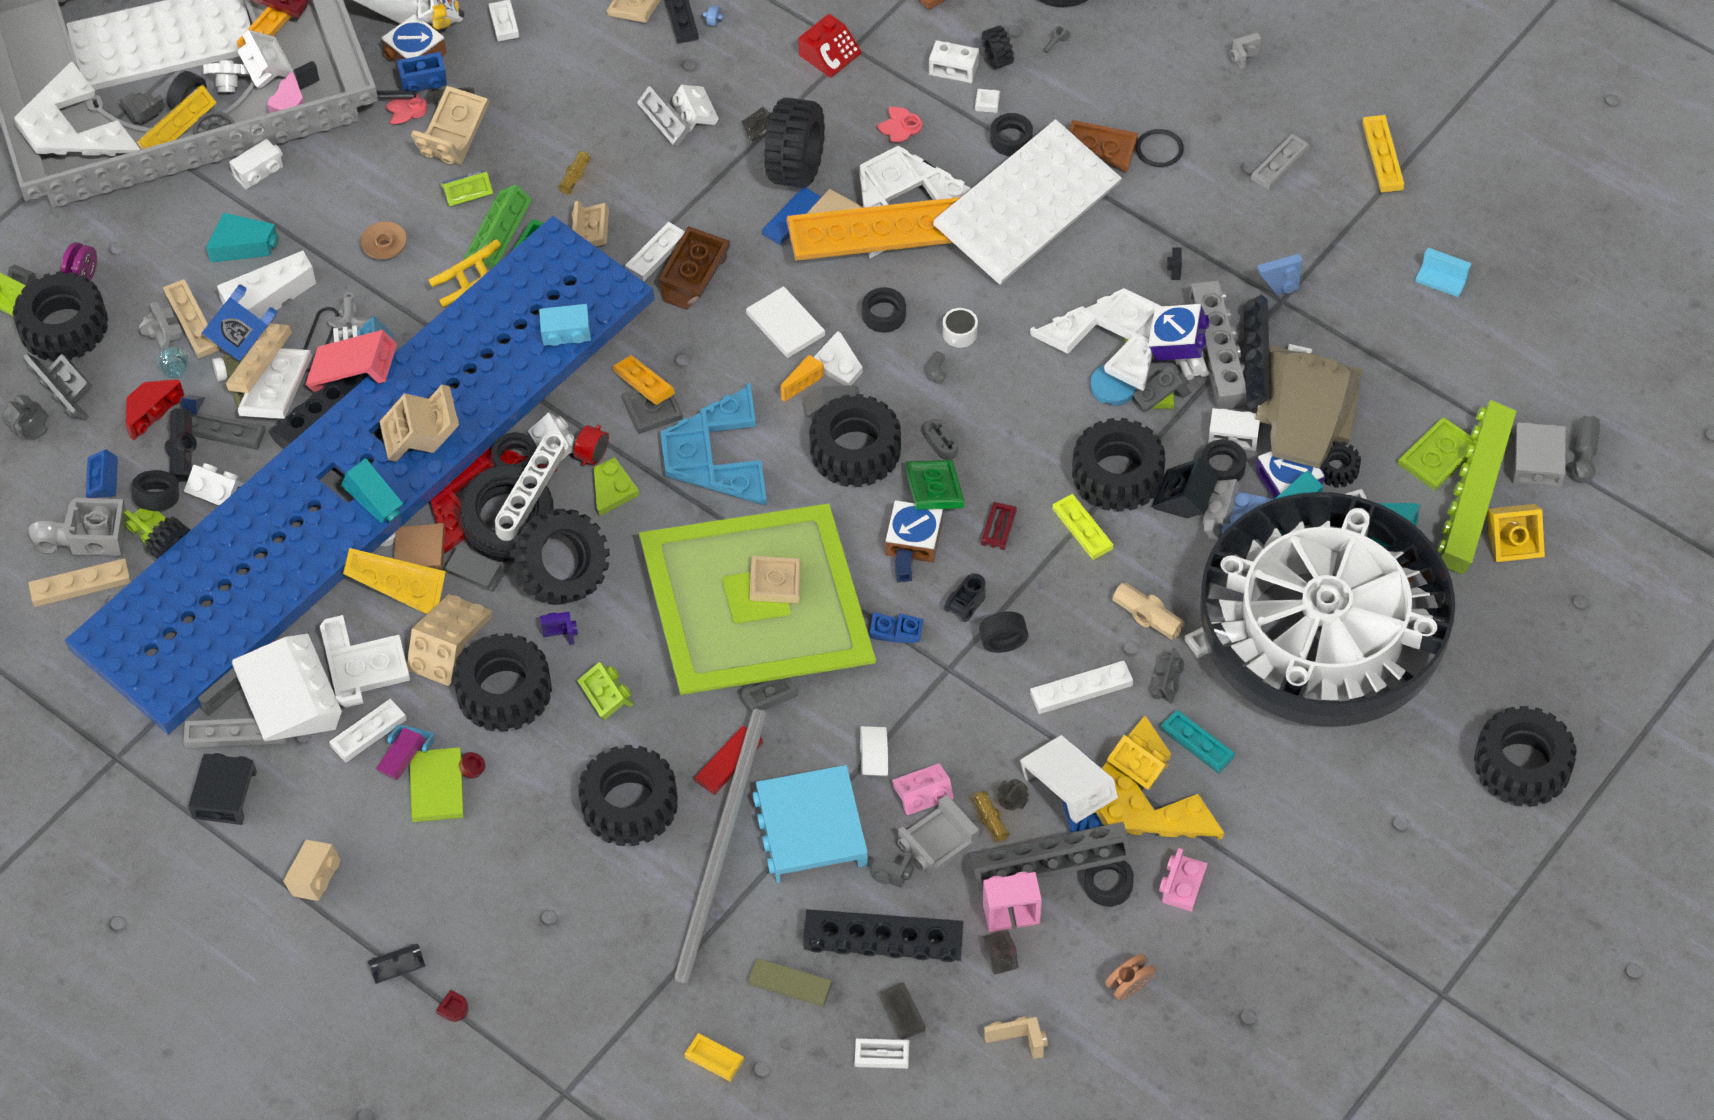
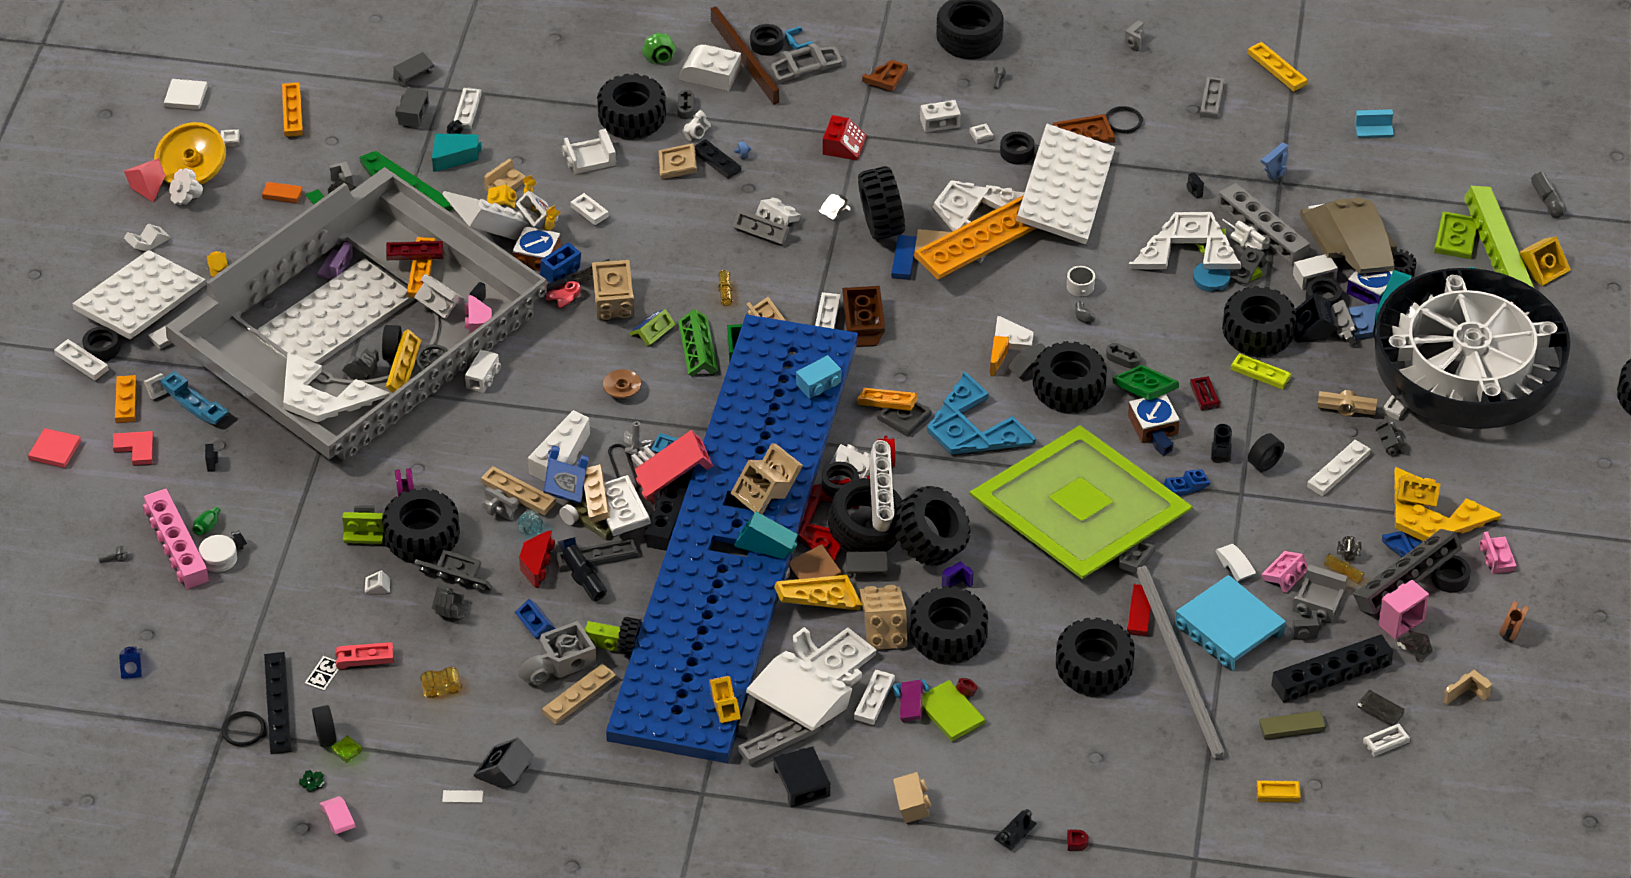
camera: 30 degrees left, 10 degrees down
black tyre [132,470,179,511] -> none
white bracket [184,463,244,505] -> none
white plant [203,60,249,93] -> none
teal slope [206,212,279,262] -> none
yellow piece [428,239,501,308] -> none
lime bracket [577,662,634,720] -> none
lime wing [594,457,640,516] -> none
white tile [746,286,825,358] -> none
tan tile [749,556,801,604] -> none
black tyre [862,287,906,333] -> none
coral plate [877,107,922,142] -> none
black tyre [981,25,1014,69] -> none
white panel [1020,735,1118,823] -> none
piece [1149,304,1210,361] -> none
teal tile [1160,709,1236,774] -> none
black plate [1244,294,1271,410] -> none
light grey panel [1513,422,1566,488] -> none
none -> yellow slope [709,676,741,723]

